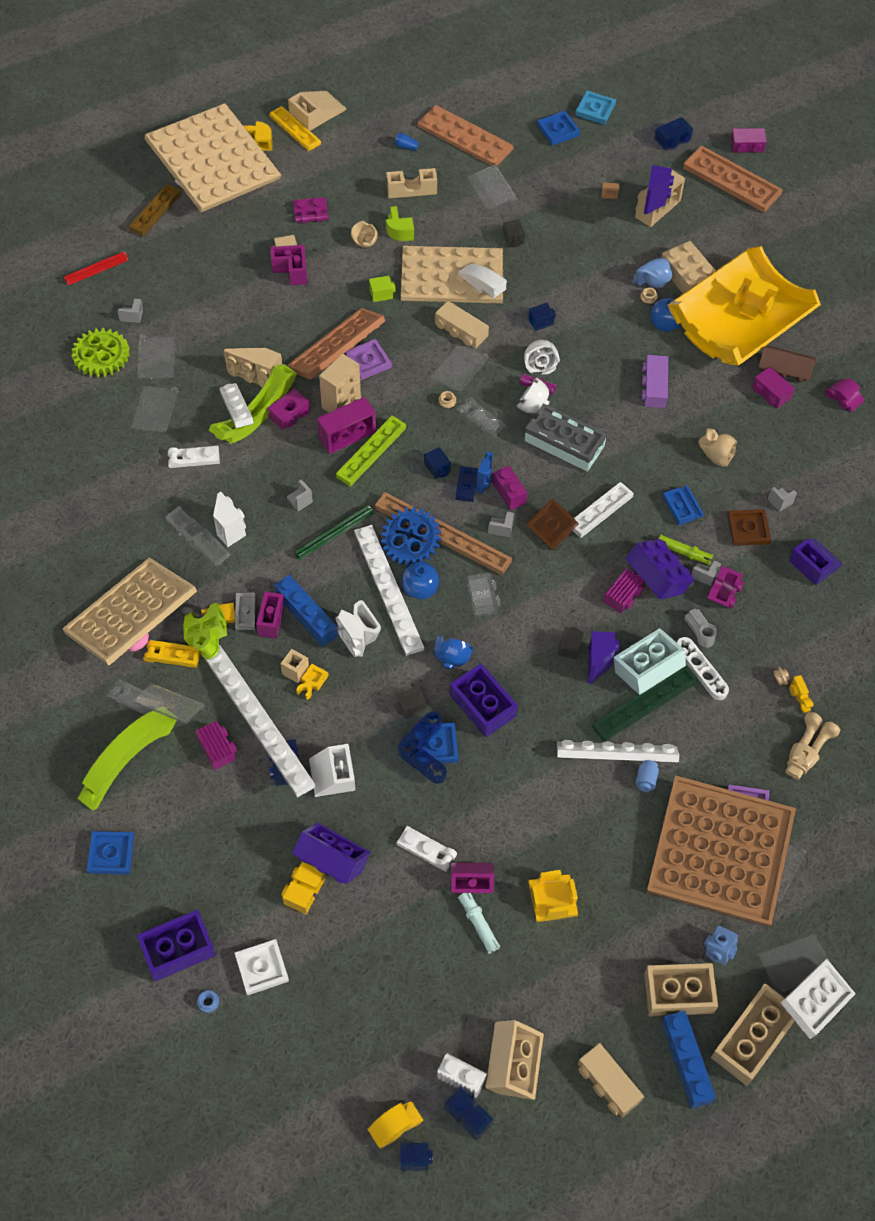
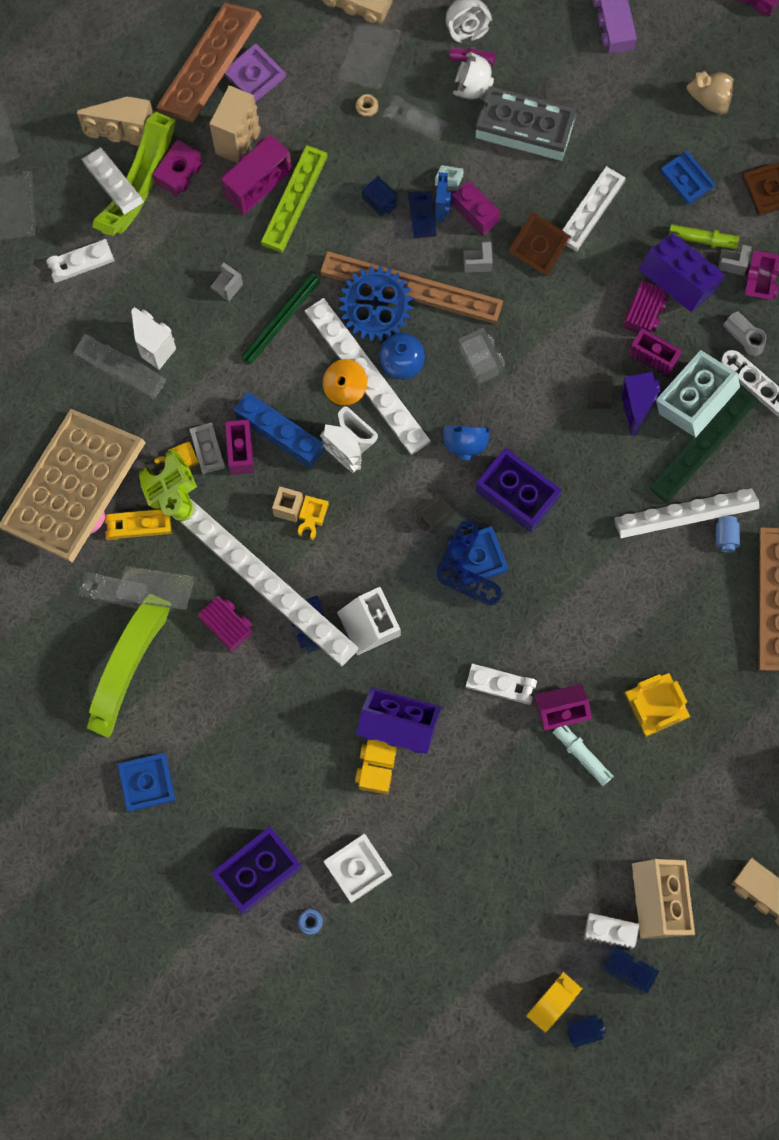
camera: 10 degrees left, 15 degrees up
none -> light orange dish [323,359,368,406]
none -> light aqua plate [435,165,463,189]
none -> magenta brick [629,328,683,377]

